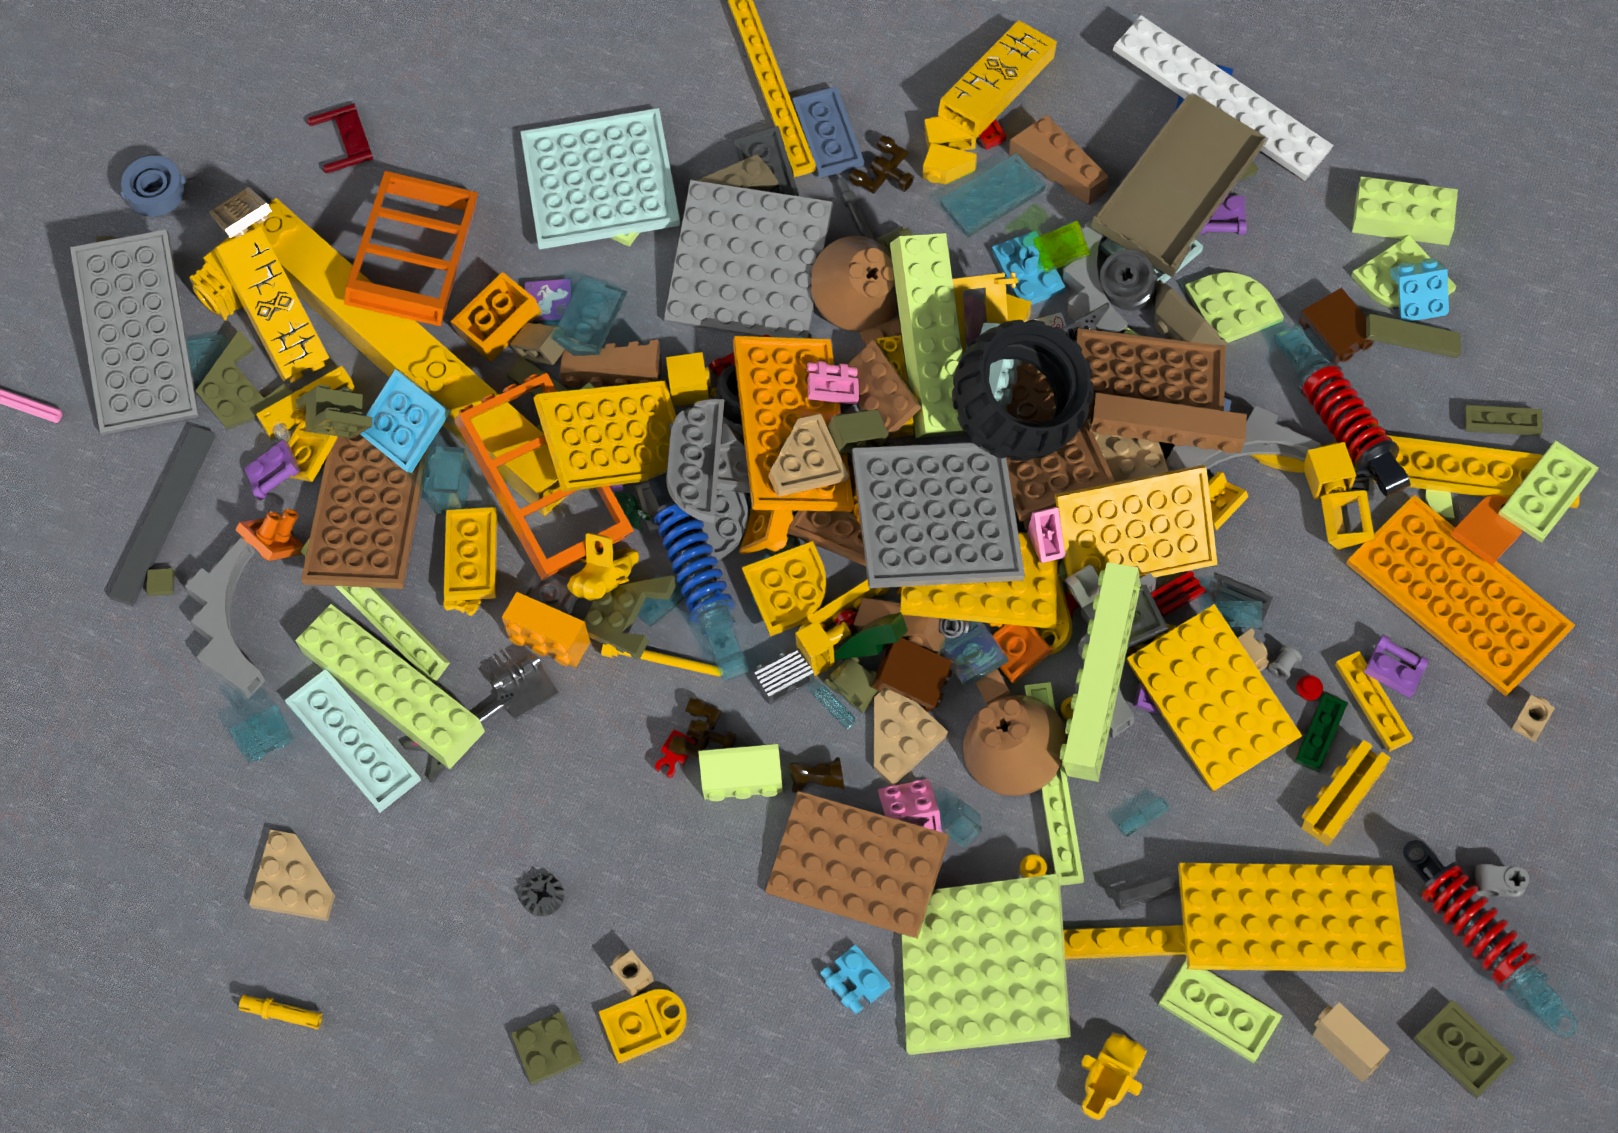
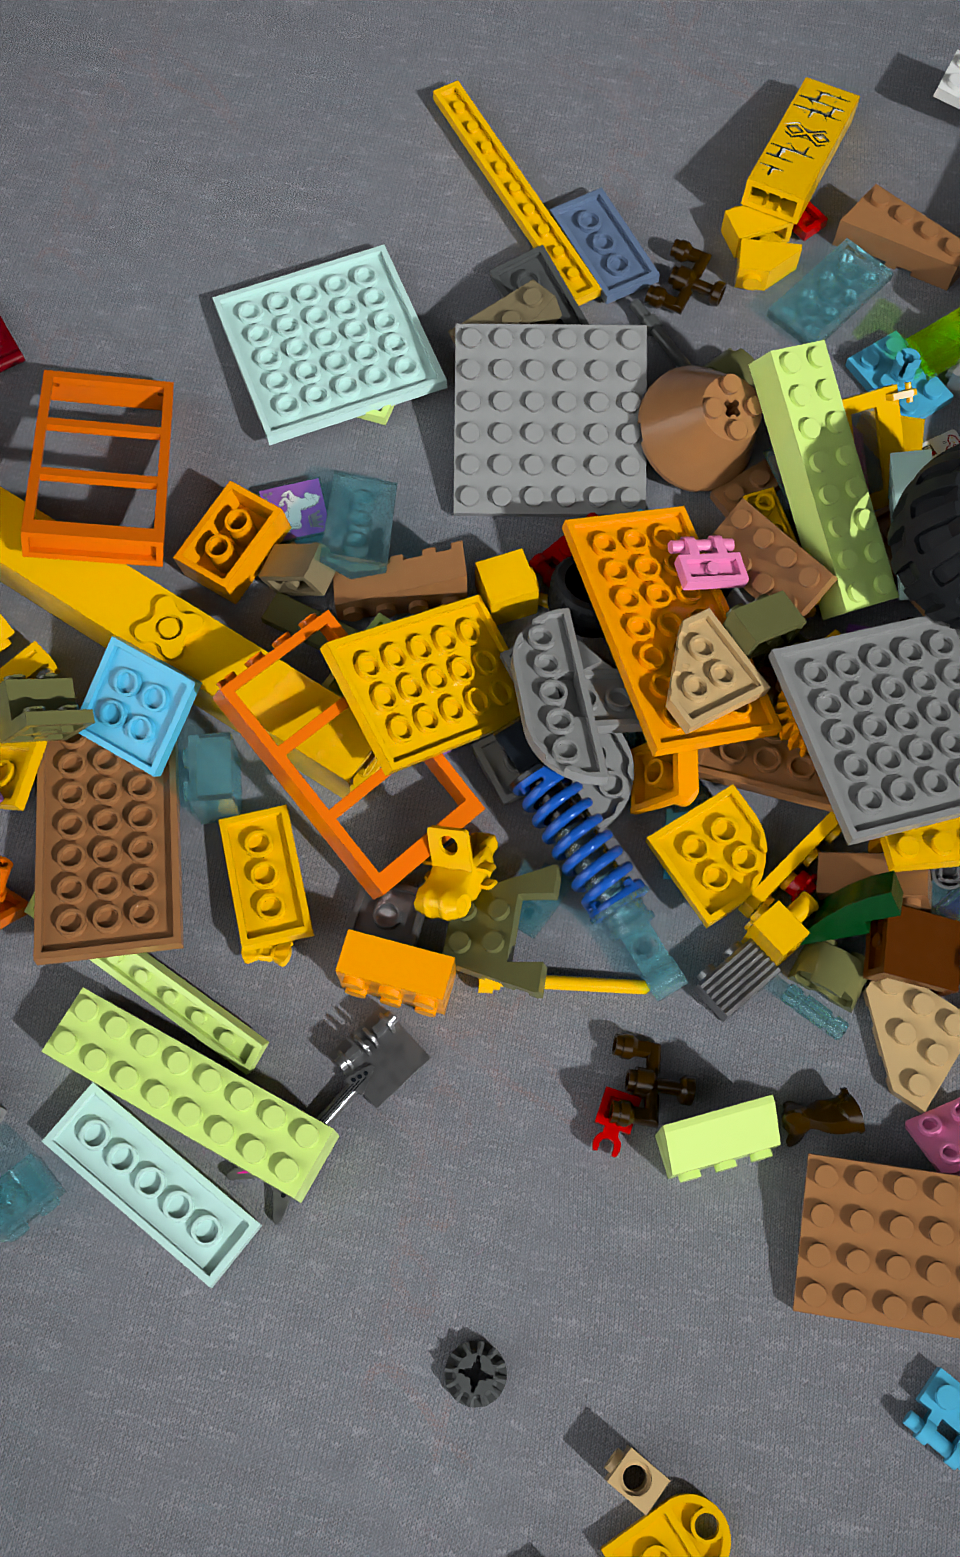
camera: 15 degrees left, 5 degrees up
tan plate [249,830,335,921] -> none
clear green plate [614,491,652,530] -> none

